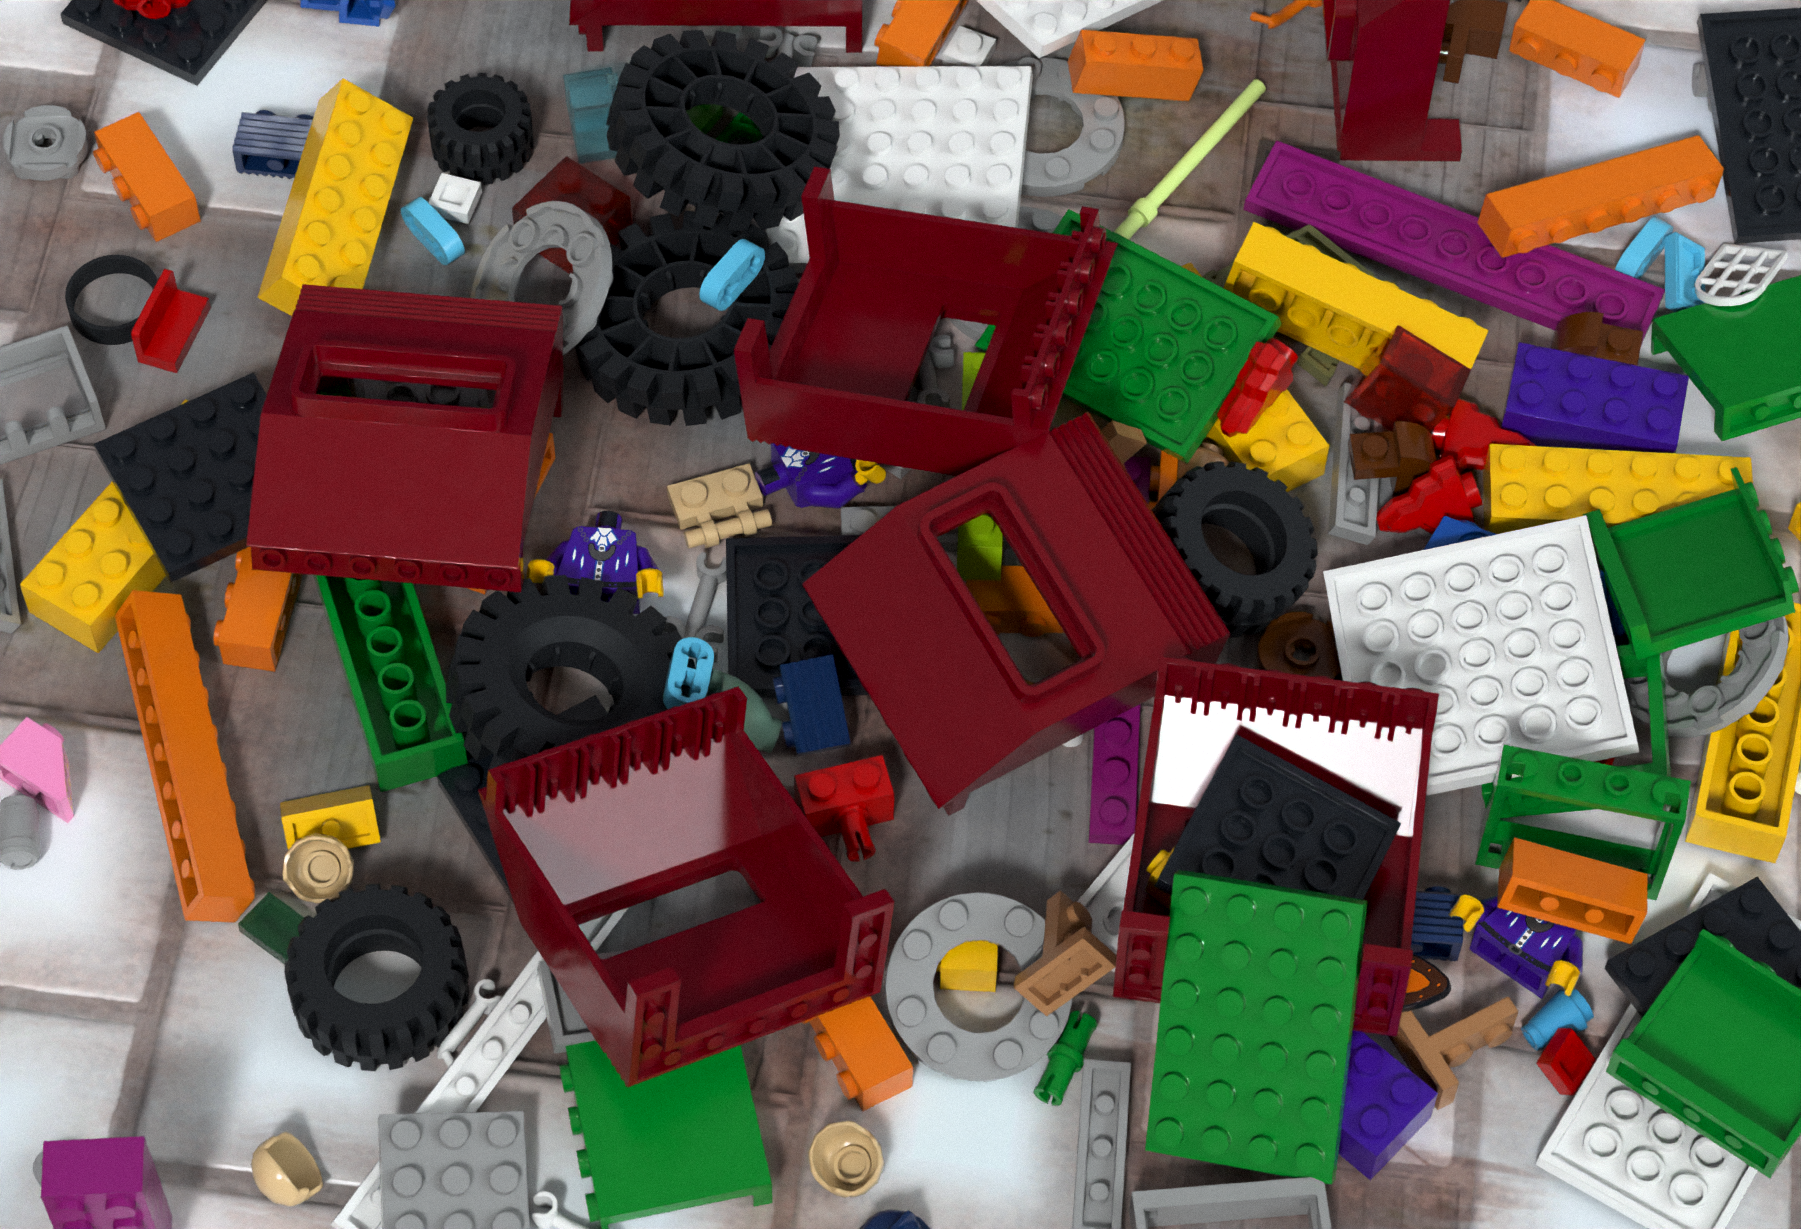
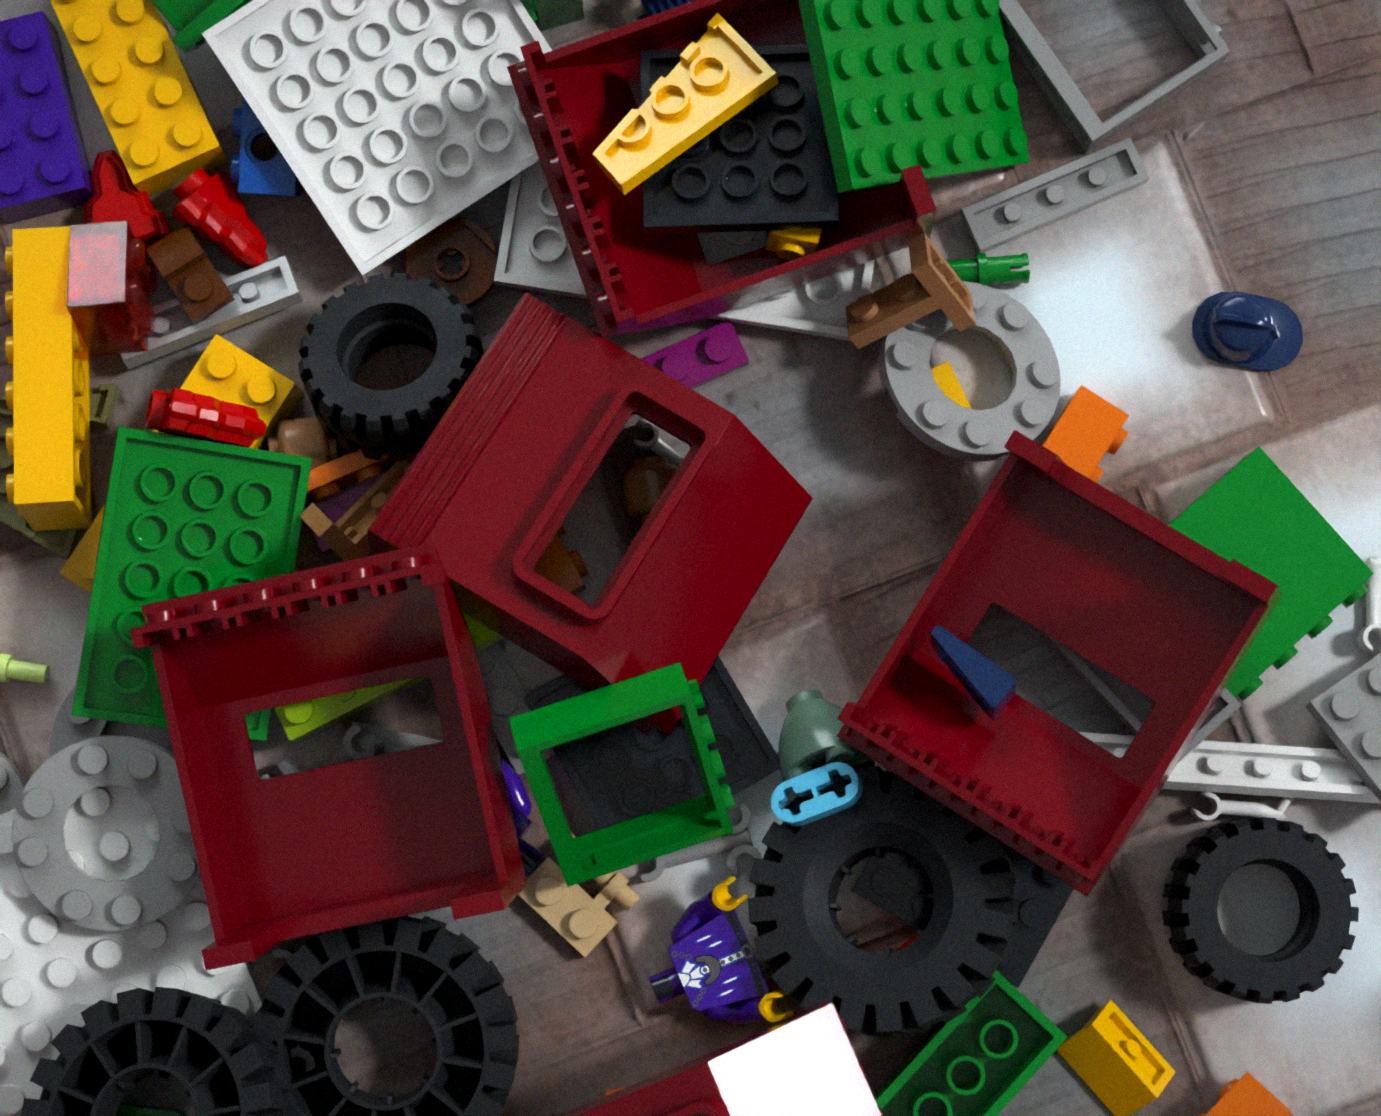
camera: 120 degrees left, 25 degrees up
clear green tile [238,892,304,964] -> none
tan hair [282,833,354,903] -> none
medium azure beam [699,239,765,311] -> none
dark blue brick [773,655,851,757] -> none
red brick [794,755,894,862] -> none
tan hair [808,1121,885,1198] -> none
none -> light grey plate [12,735,201,931]
none -> green window [508,662,735,887]
none -> yellow wing [592,12,778,195]
none -> dark blue slope [930,625,1016,721]

